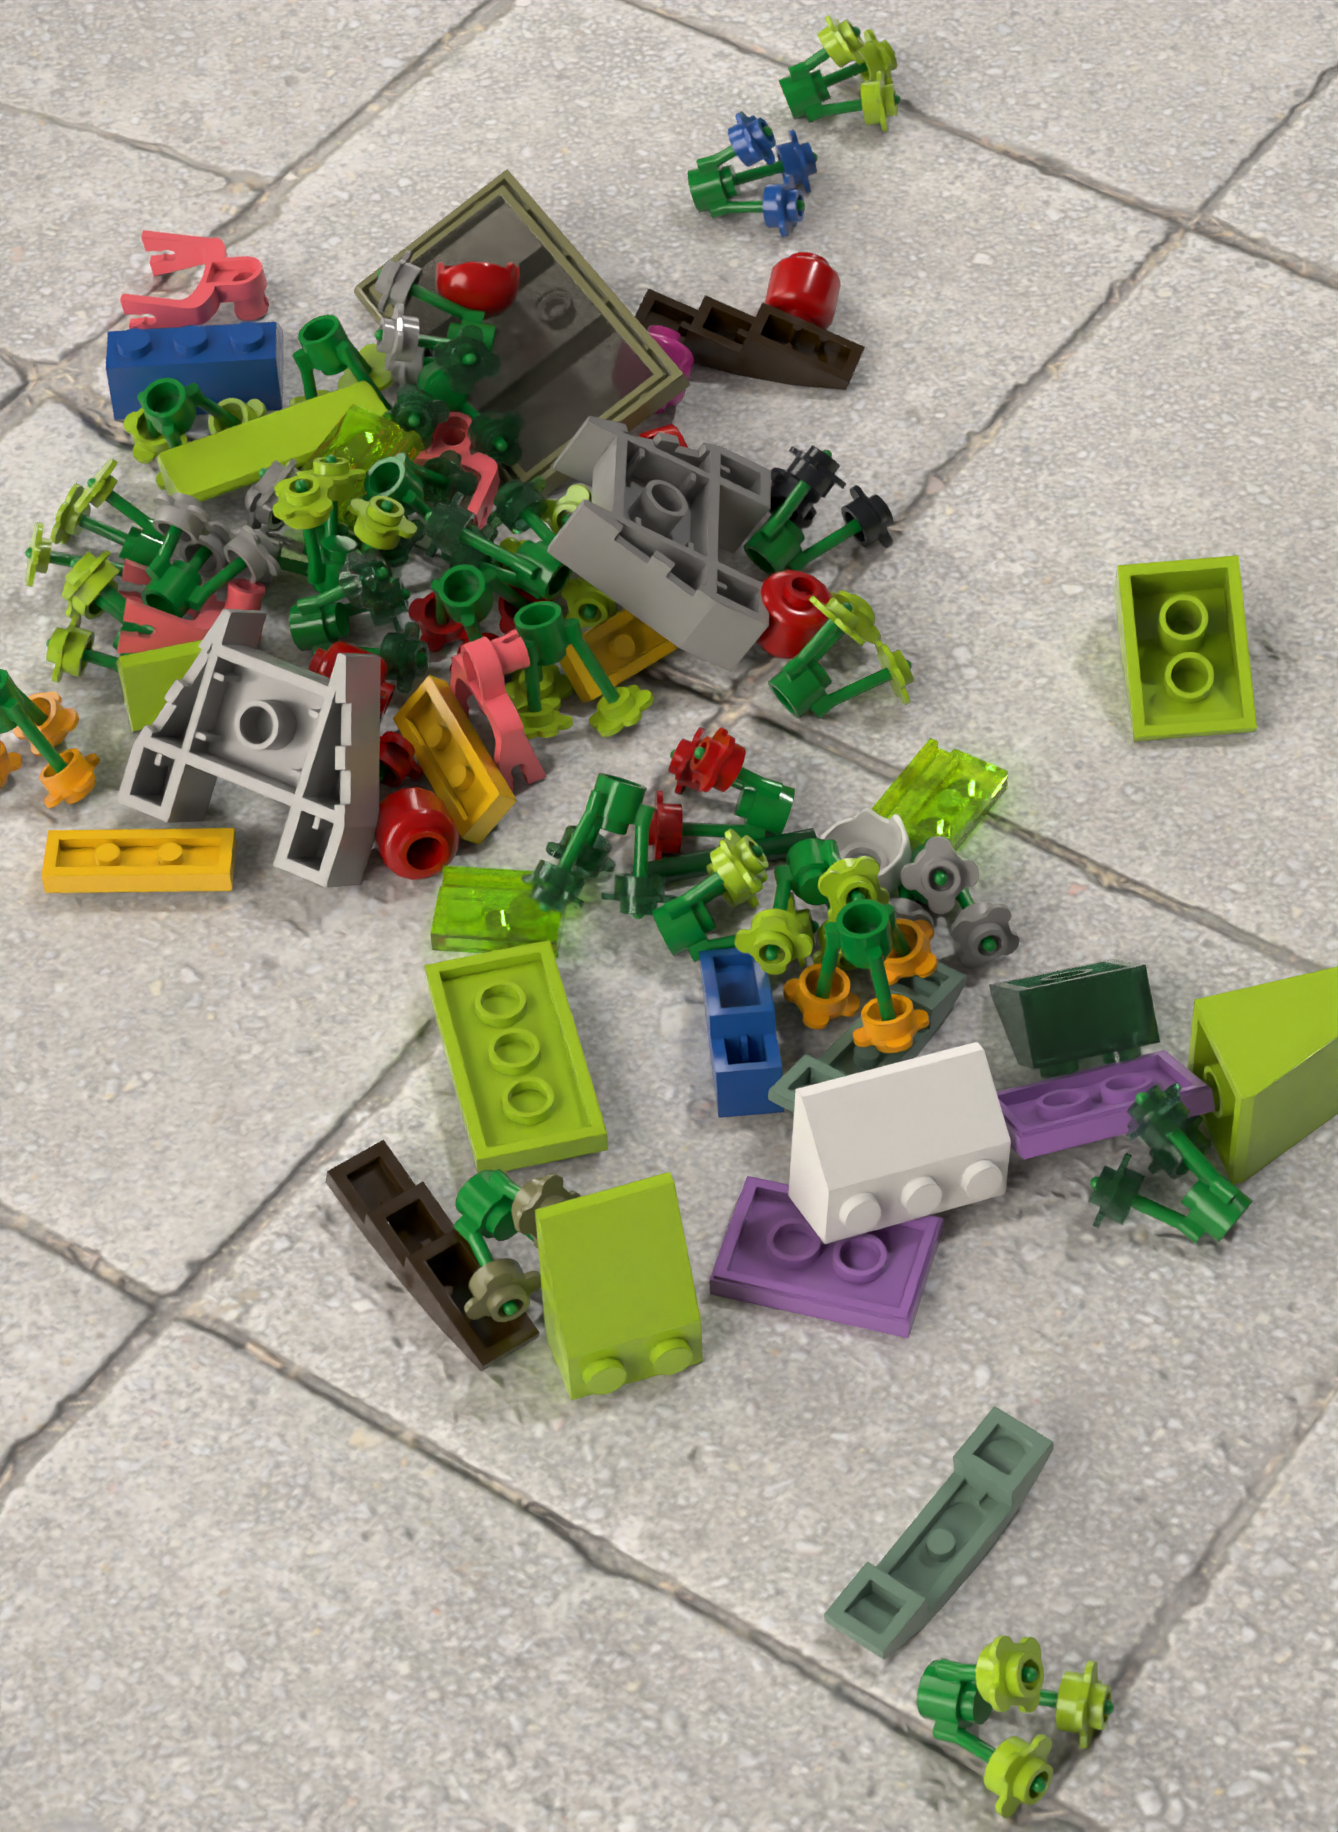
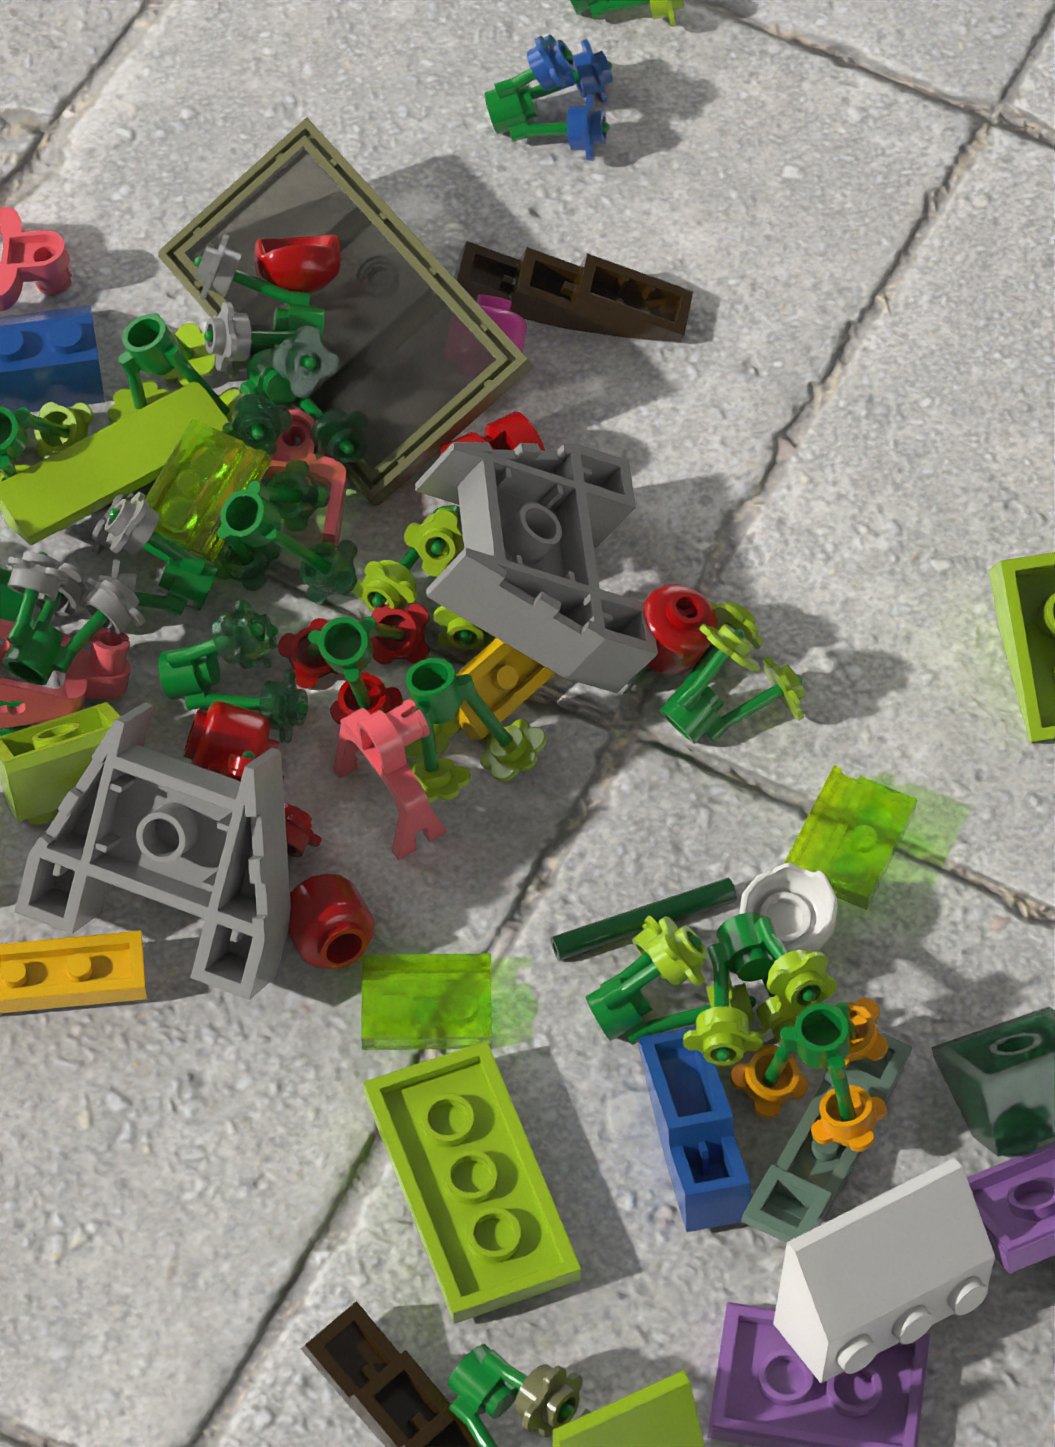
camera: 10 degrees left, 10 degrees up
lime plant [273,455,417,595] -> none
yellow plate [393,675,517,844] -> none
plant [423,476,572,600] -> none
plant [521,773,677,920] -> none
plant [649,727,795,860] -> none
plant [743,445,894,576] -> none
red head [765,252,841,330] -> none
light grey plant [889,836,1020,969] -> none

